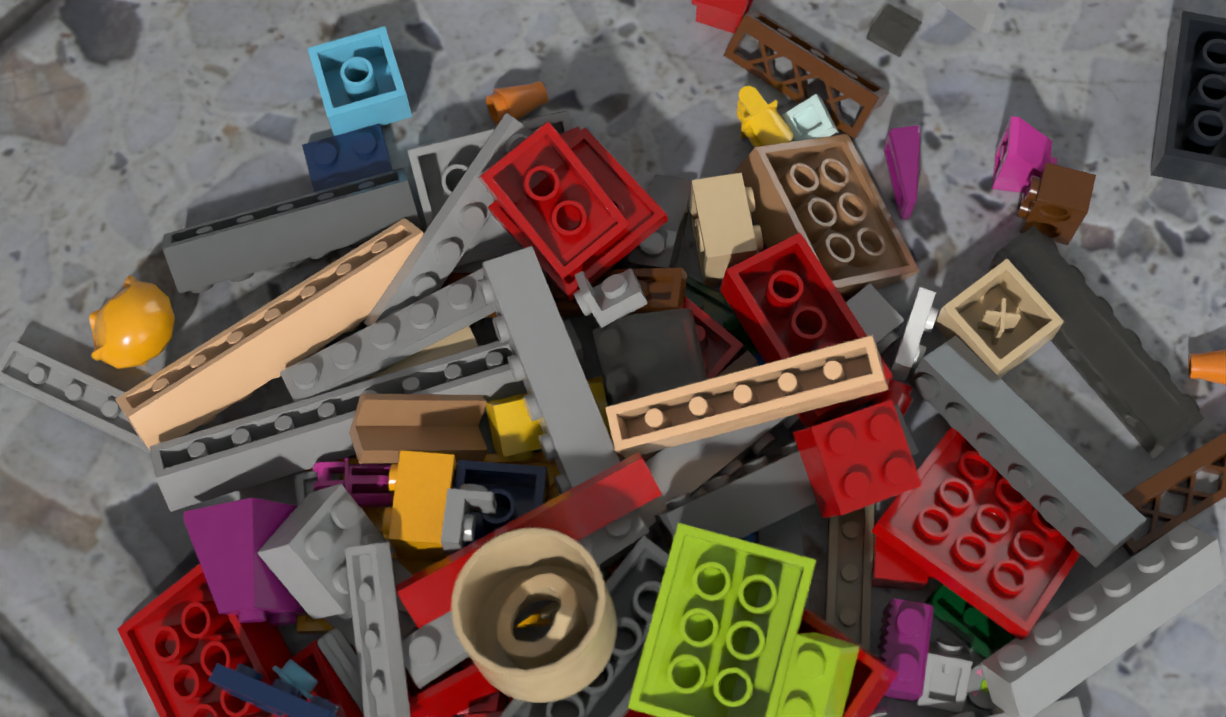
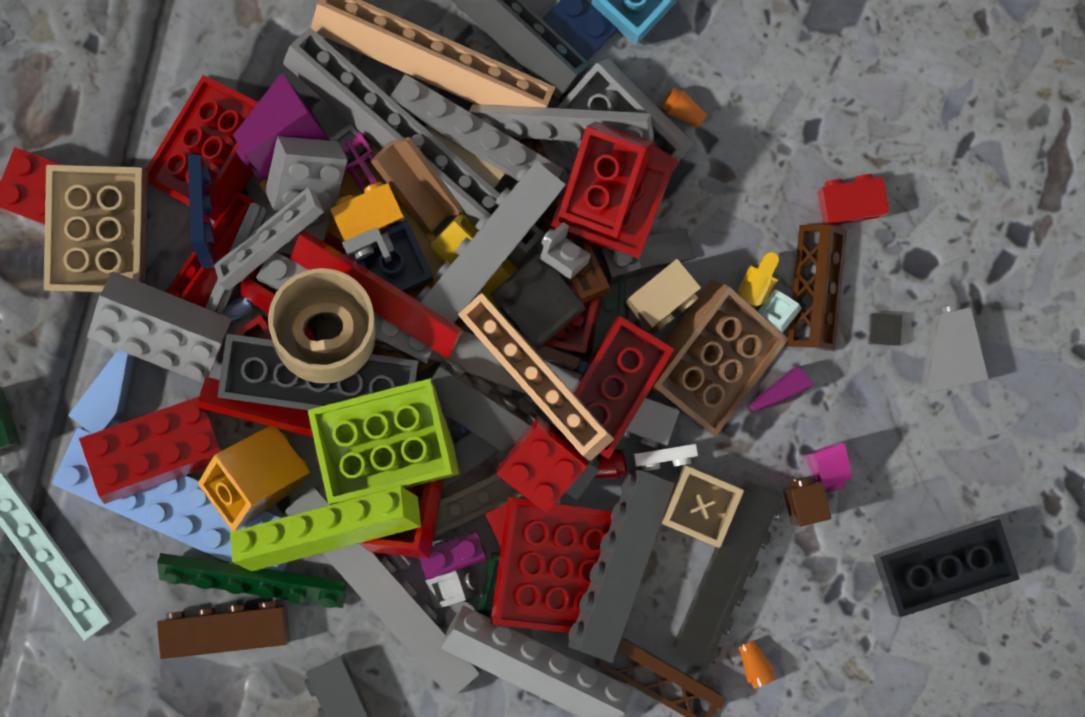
camera: 55 degrees right, 15 degrees up
medium azure plate [272,659,319,700] -> none

